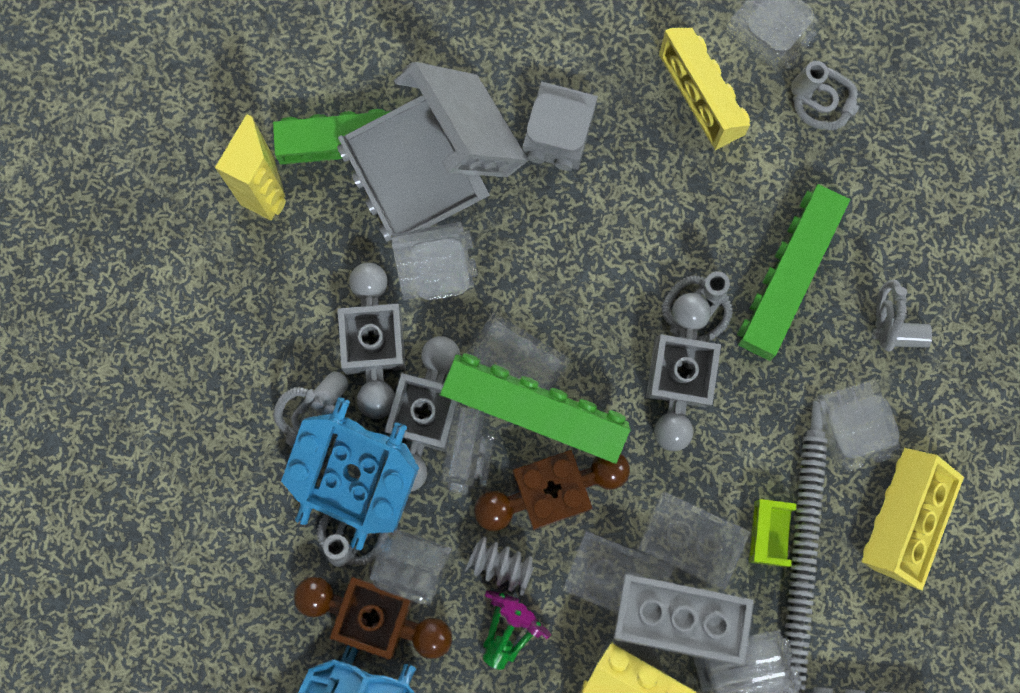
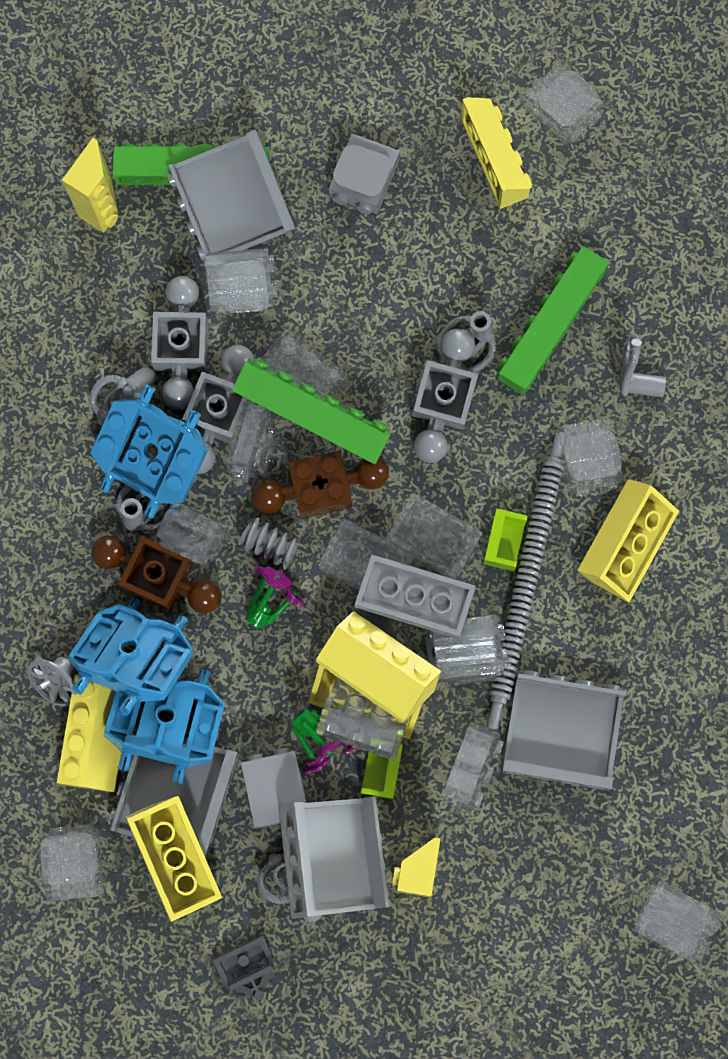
camera: 10 degrees right, 0 degrees up
light grey panel [394,62,529,177] -> none
light grey piece [791,61,859,130] -> none

